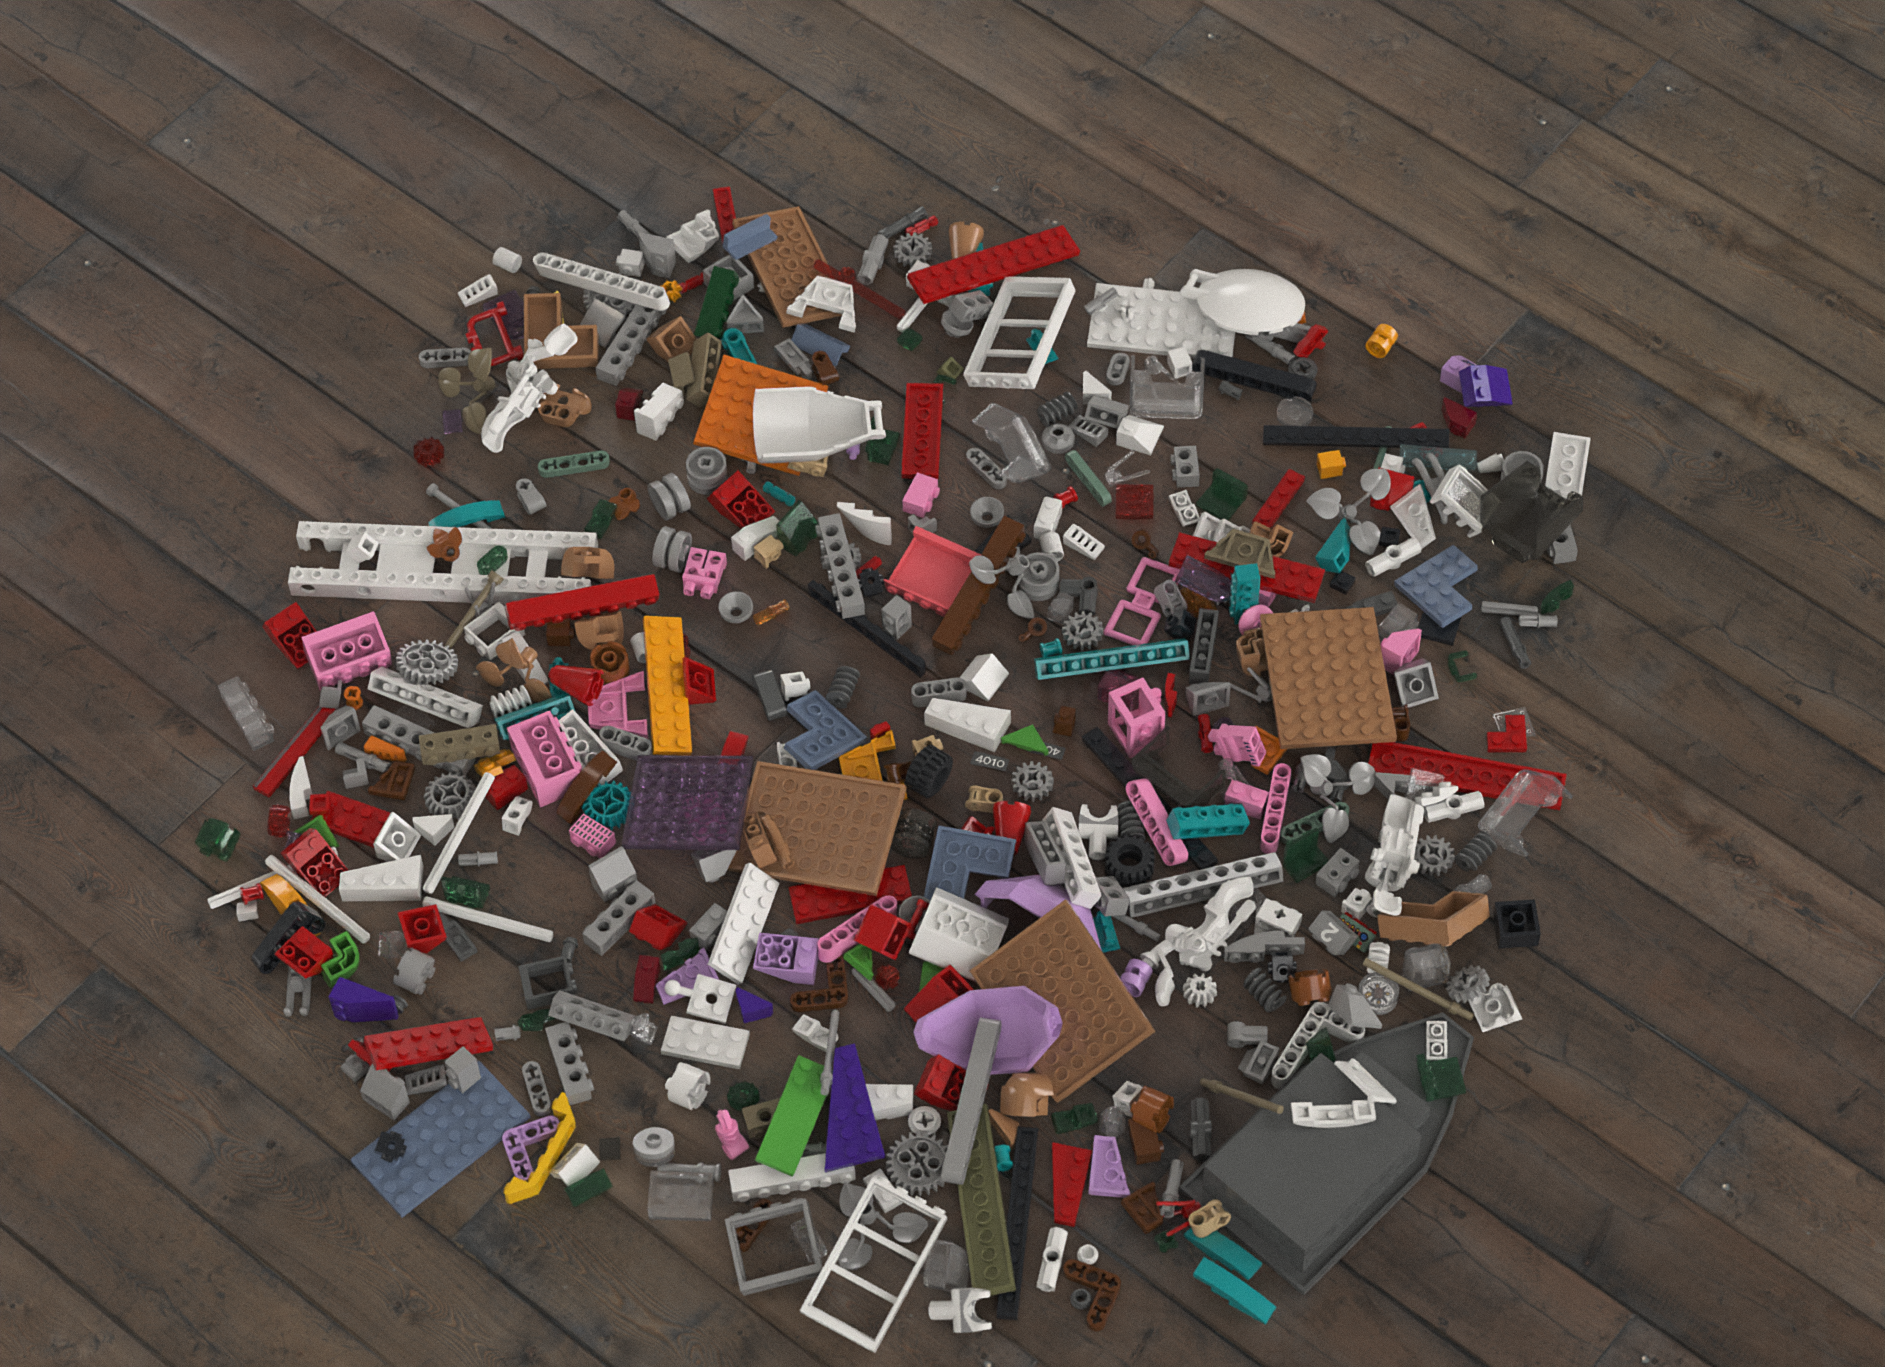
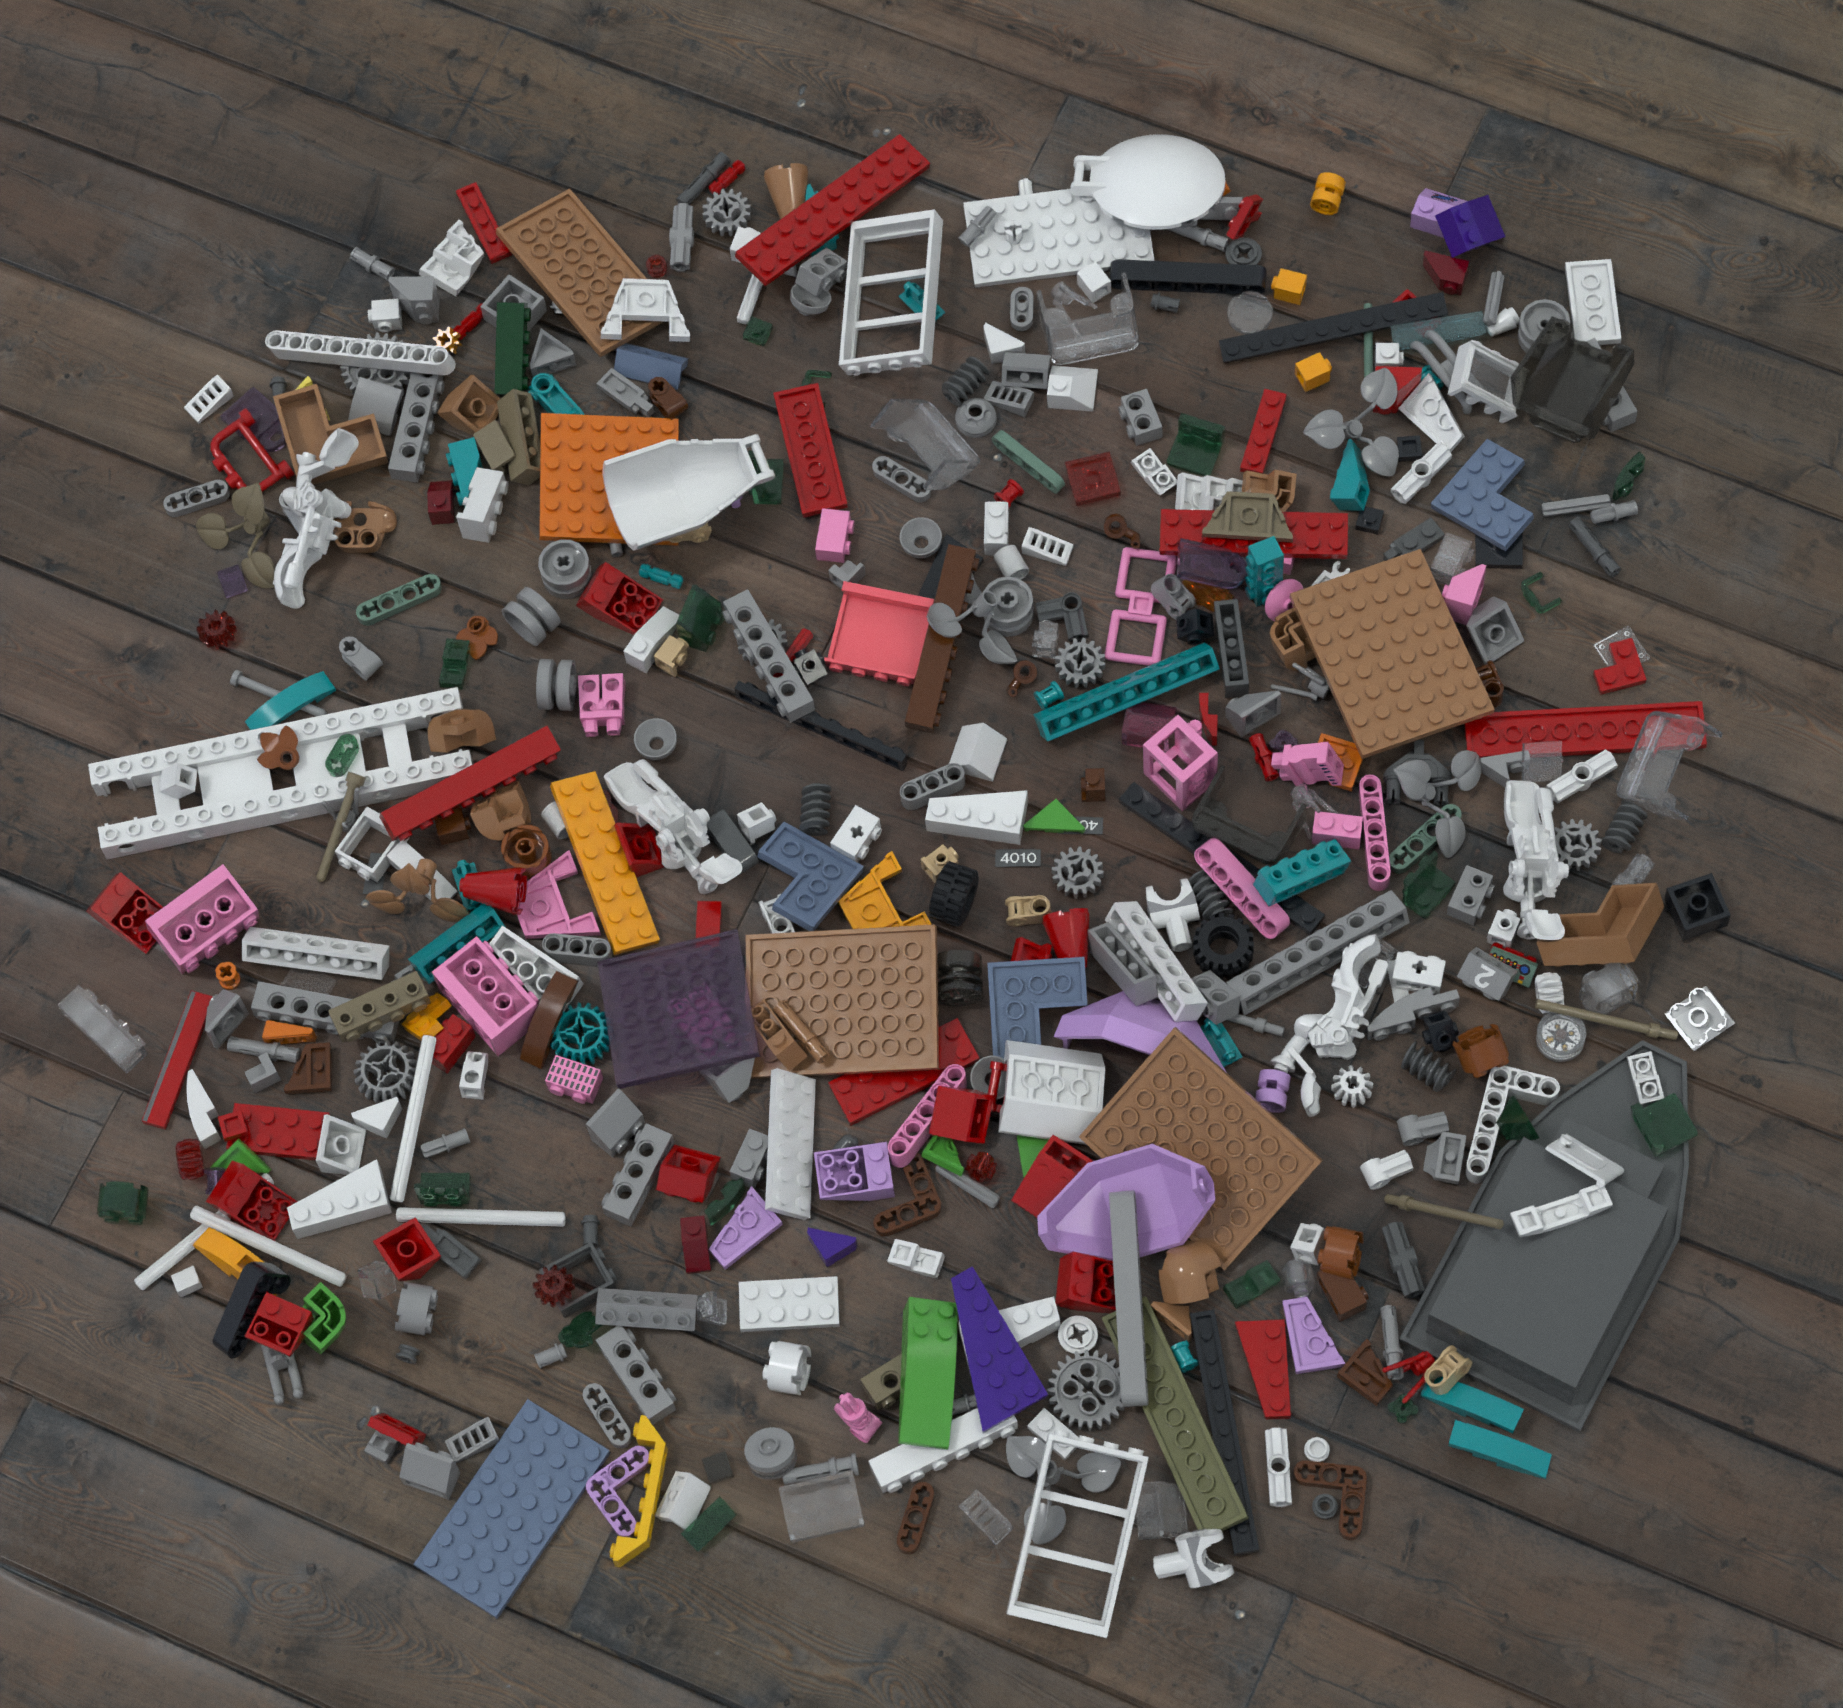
camera: 10 degrees left, 10 degrees up
red bush [240,883,264,905] -> none
light grey panel [319,680,342,709] -> none
dark purple slope [328,977,399,1023] -> none
red plate [364,1017,493,1071] -> none
black brick [374,1131,407,1163] -> none
light grey gear [396,639,458,685] -> none
light grey brick [445,1046,481,1093] -> none
white piece [489,685,532,718] -> none
white piece [493,247,522,273] -> none
white plate [665,974,736,1024] -> none
sand blue panel [723,214,778,260] -> none
light grey window [725,1198,823,1295] -> none
clear green gear [727,1080,760,1111] -> none
clear orange axle [753,599,790,625] -> none
clear red axle [813,259,906,319] -> none
light grey bar [820,1010,840,1095] -> none
white slope [837,502,892,545] -> none
red plate [870,721,891,740] -> none
light grey brick [881,595,912,640] -> none
reddish brown piece [884,761,912,784] -> none
olive slope [936,356,964,381] -> none
clear plant [1104,450,1150,487] -> none
light grey slope [1328,984,1382,1029] -> none
white slope [1415,782,1458,806] -> none
light grey gear [1446,965,1490,1003] -> none
none -> teal slope [446,437,483,507]
none -> clear red gear [532,1264,575,1308]
none -> white piece [604,759,742,894]
none -> white brick [830,805,882,863]
none -> light orange brick [1271,268,1307,305]
none -> white piece [1360,1150,1413,1190]
none -> light grey axle [1483,271,1504,327]

